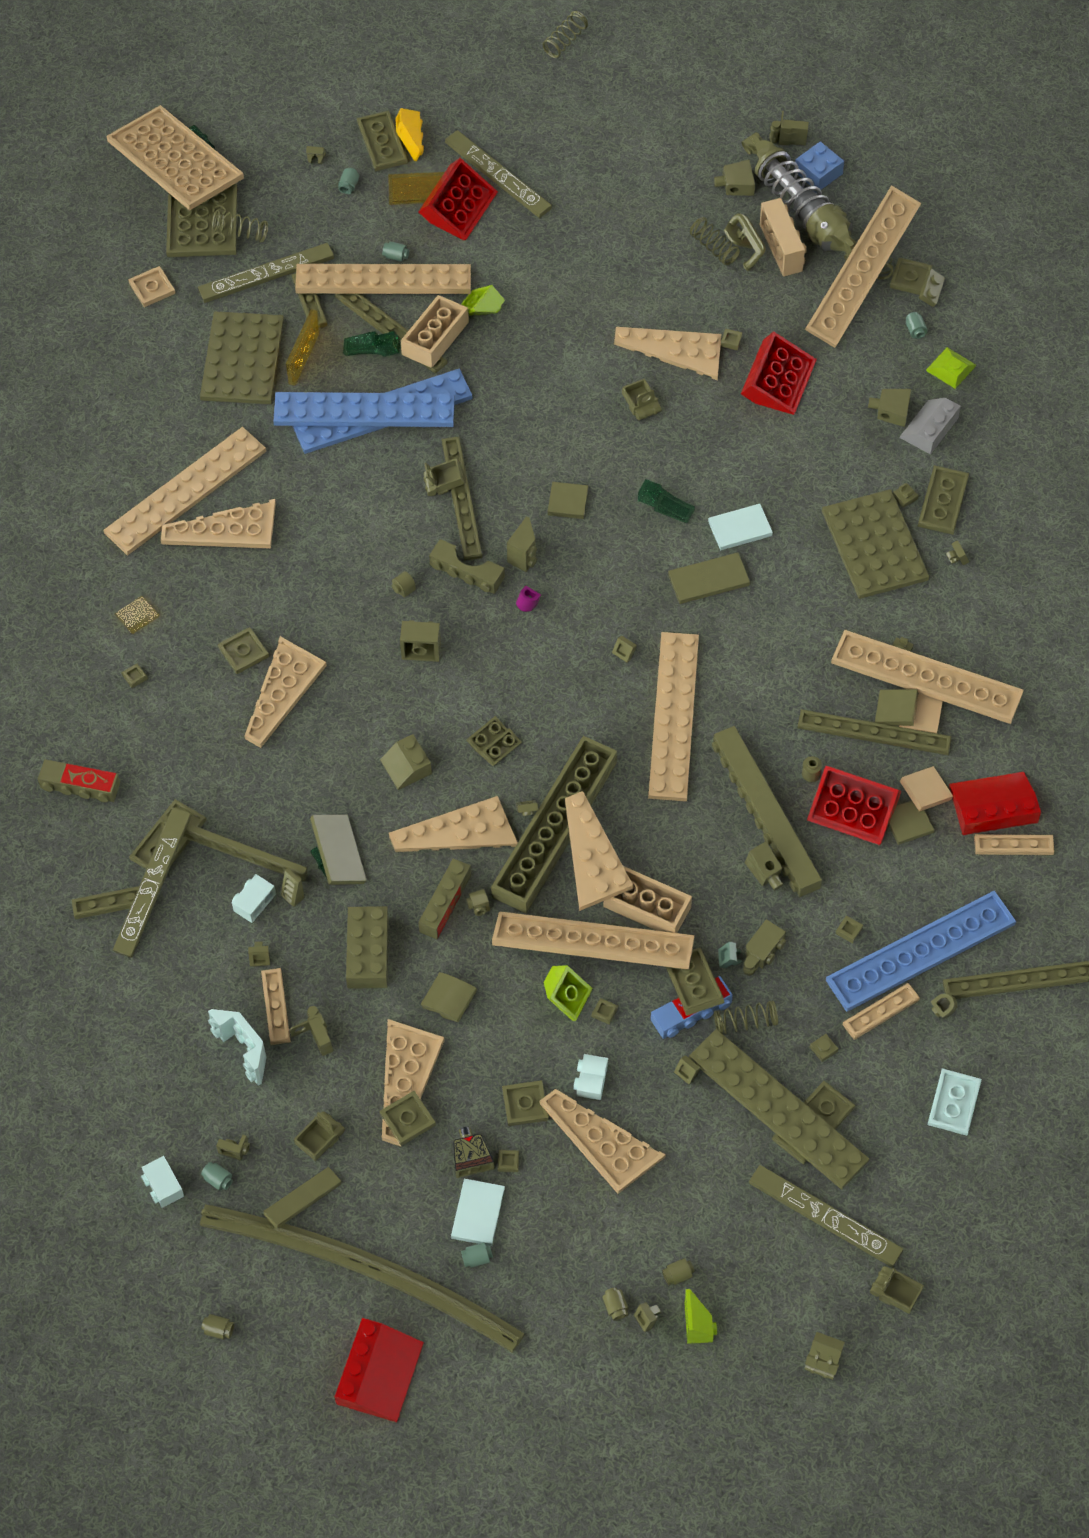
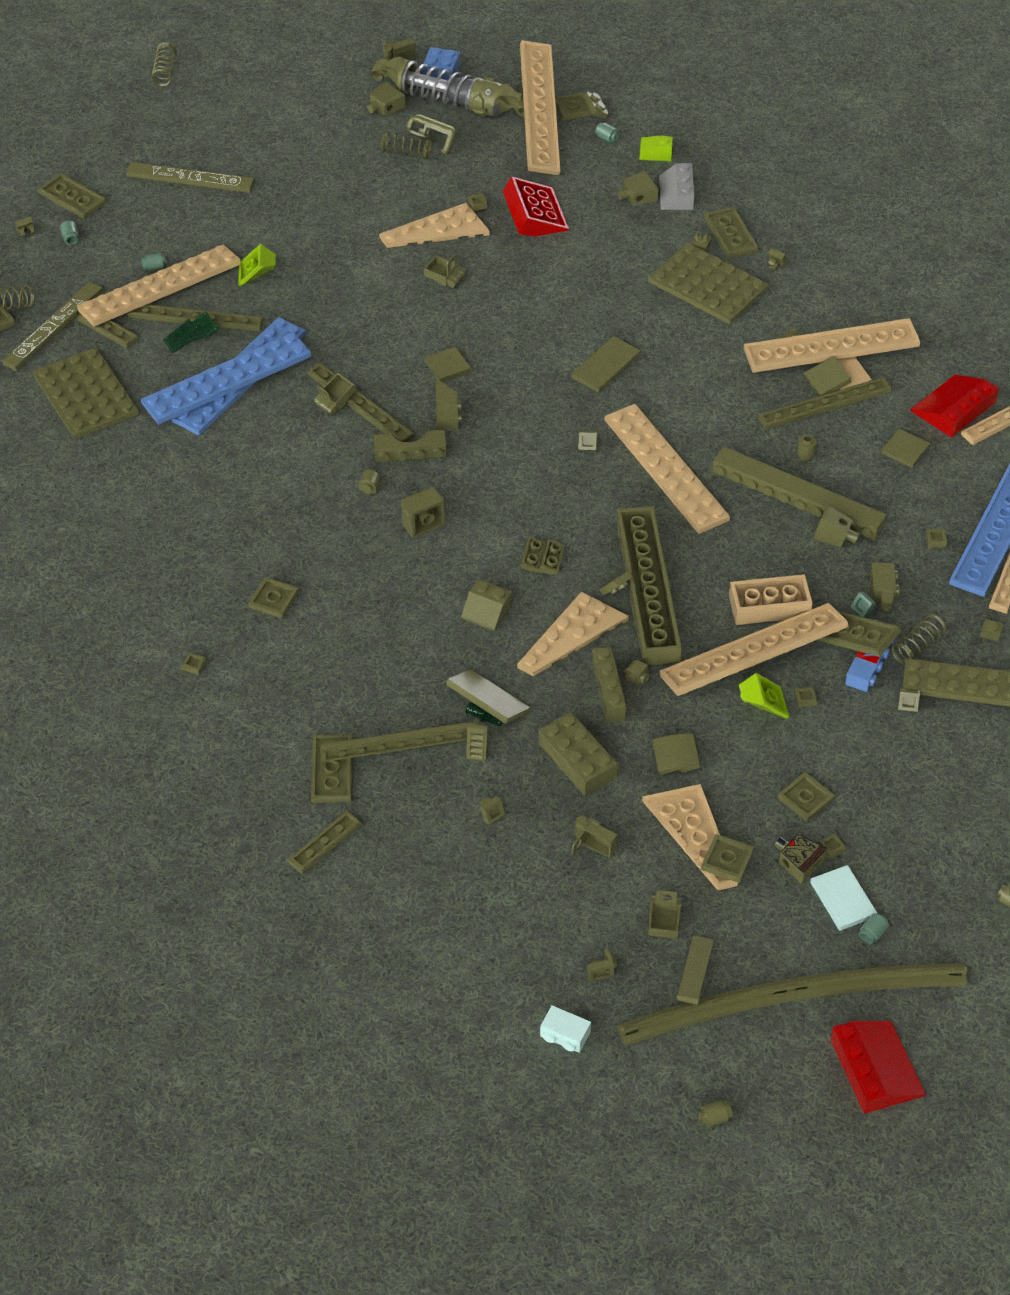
camera: 35 degrees left, 10 degrees down
olive brick [38,759,121,802] -> none
tan plate [104,427,266,556] -> none
olive tile [113,808,192,958] -> none
clear yellow piece [115,596,159,634] -> none
tan wing [161,499,276,548] -> none
sand green brick [201,1162,233,1191] -> none
light aqua slope [208,1009,267,1086] -> none
light aqua brick [232,874,276,923] -> none
tan wing [245,636,327,748] -> none
tan tile [261,968,291,1045] -> none
clear yellow tile [286,309,320,386] -> none
clear yellow tile [388,172,445,205] -> none
yellow slope [396,108,424,161] -> none
tan brick [401,295,469,368] -> none
red slope [418,158,498,240] -> none
magenta plate [516,586,541,612] -> none
tan wing [540,1089,666,1194] -> none
tan wing [565,791,633,911] -> none
light aqua brick [574,1054,608,1100] -> none
clear green slope [638,479,695,524] -> none
light aqua tile [708,504,773,550] -> none
tan brick [760,198,806,276] -> none
red slope [807,766,901,845] -> none
tan tile [900,766,953,811] -> none

